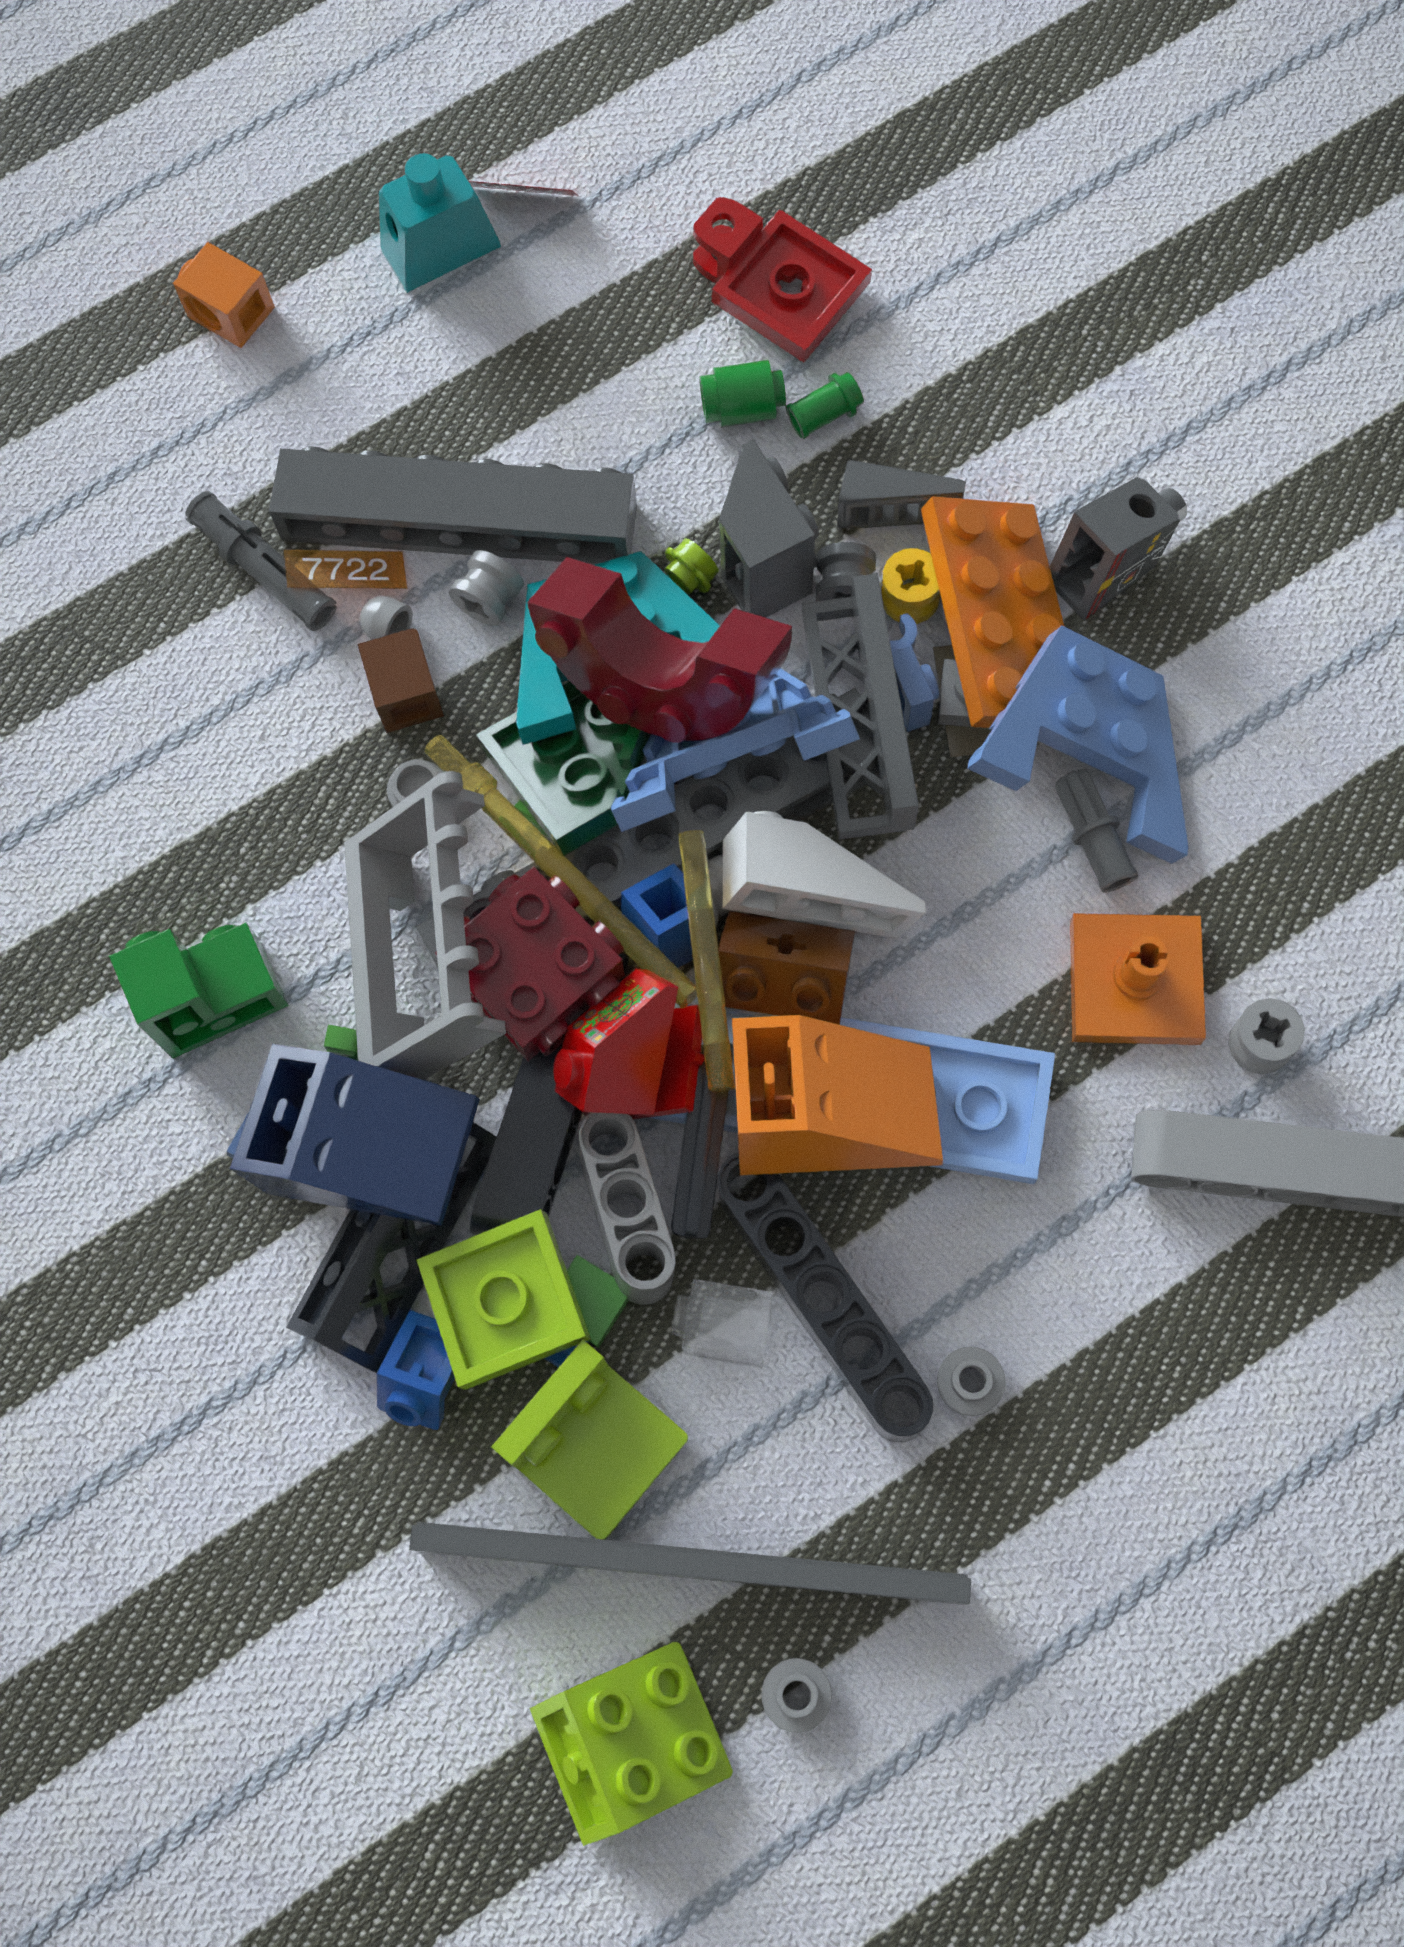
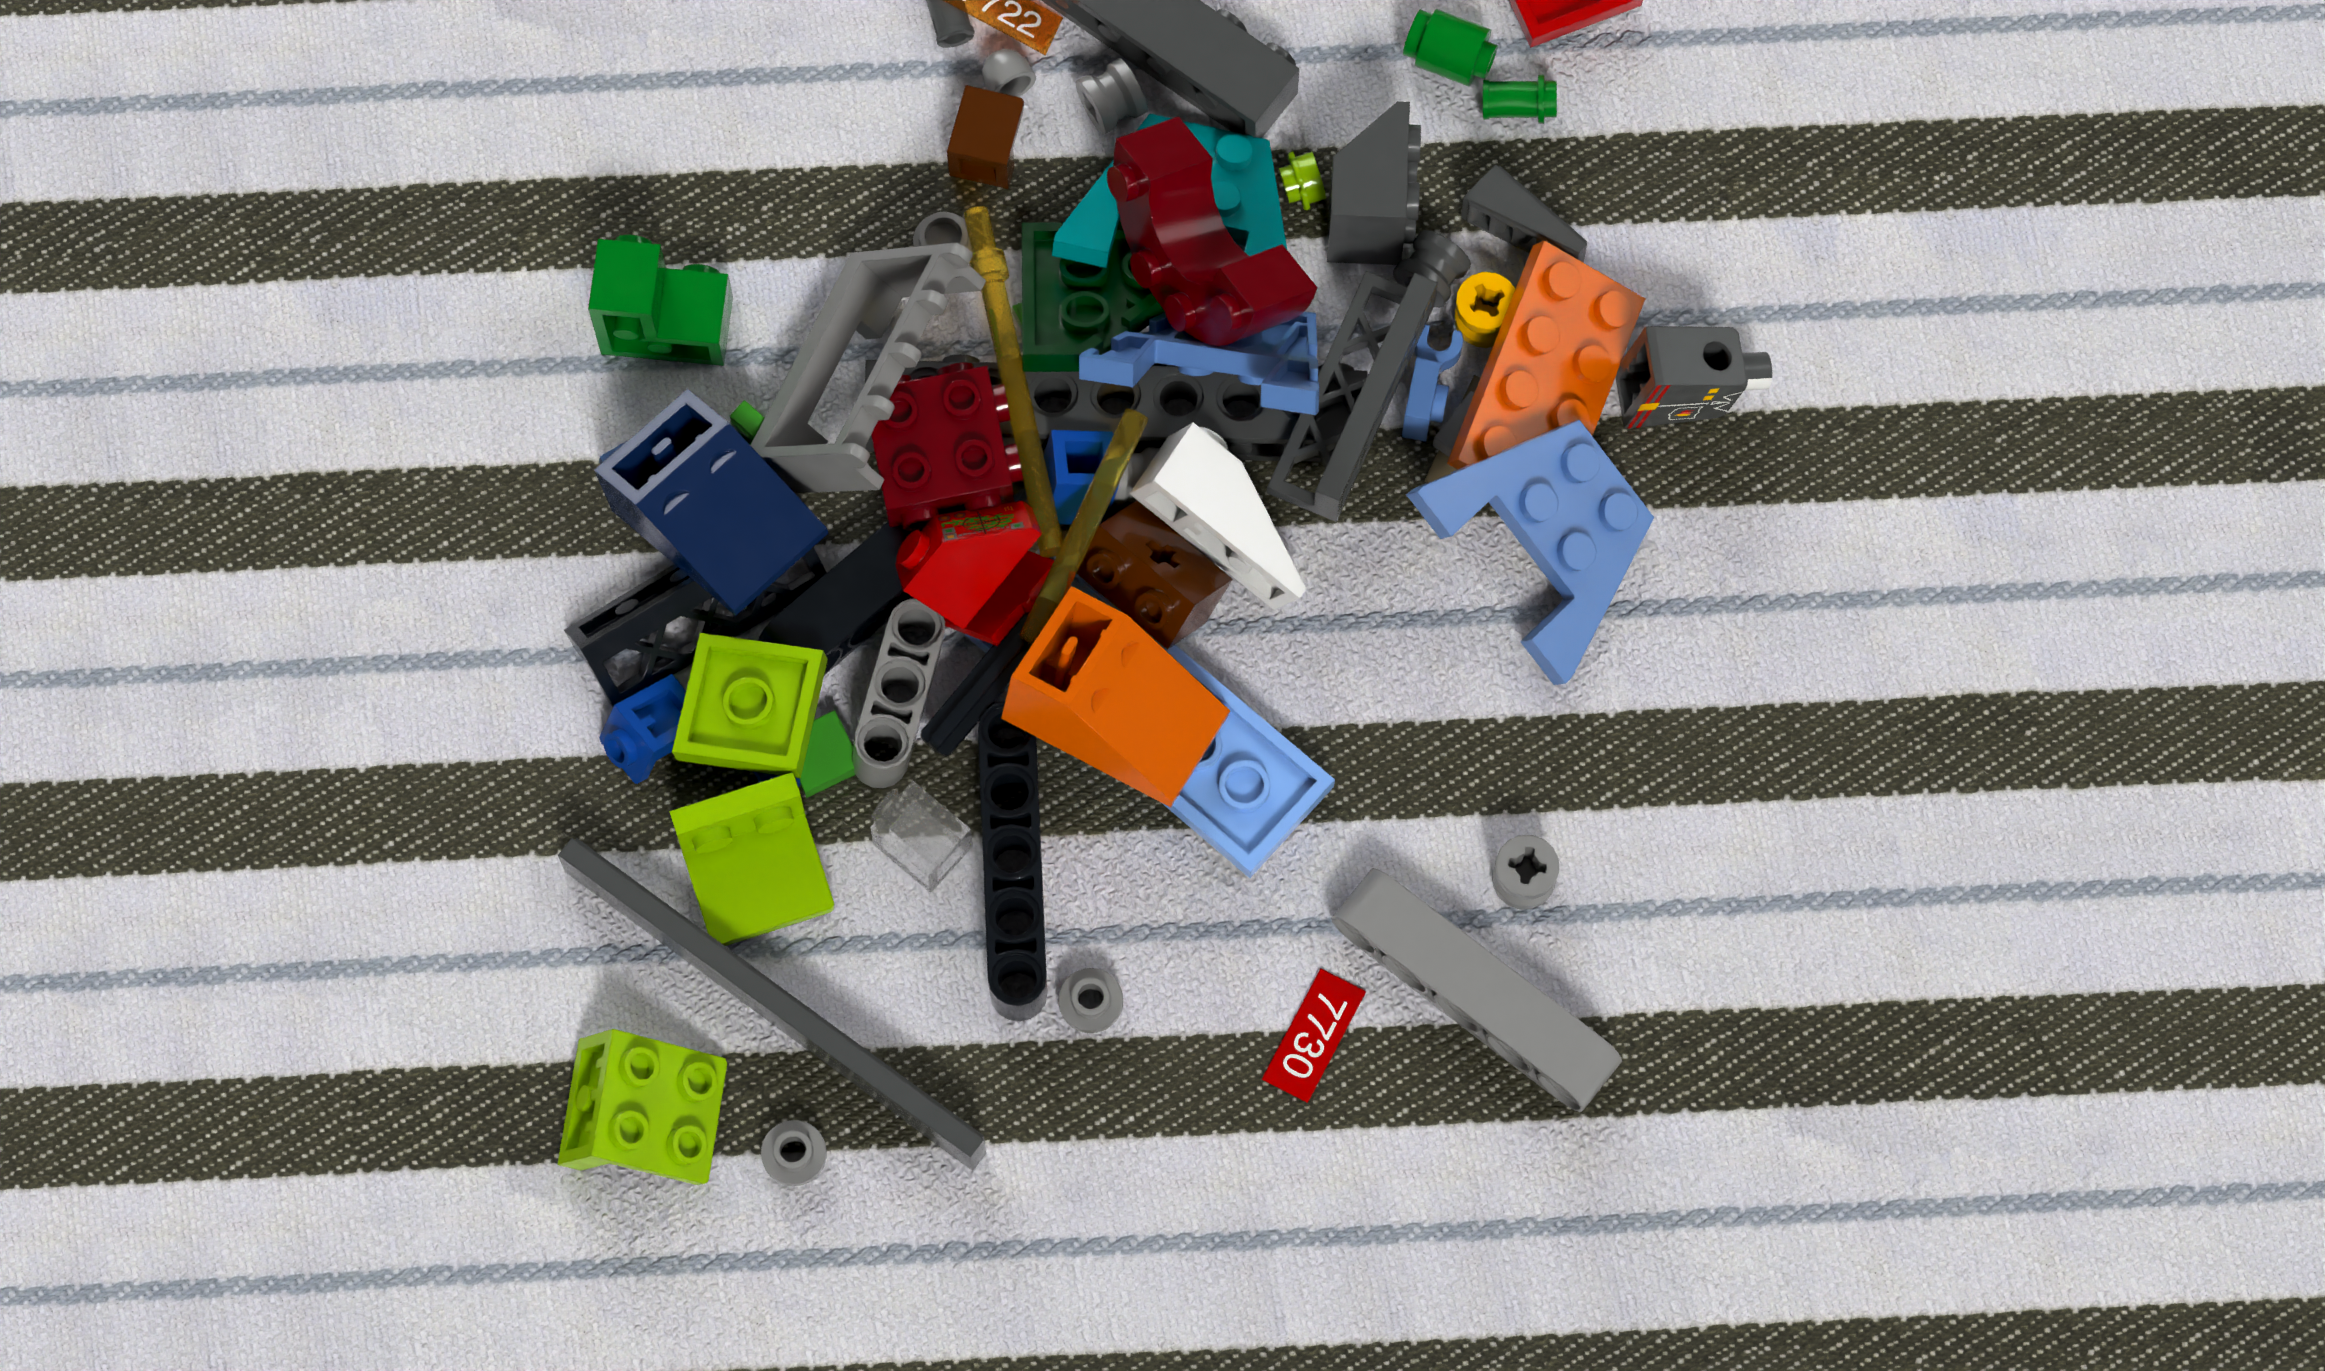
camera: 25 degrees right, 0 degrees up
dark grey axle [1055,769,1138,893] -> none
orange tile [1070,913,1206,1045] -> none
none -> red sticker [1262,968,1366,1103]

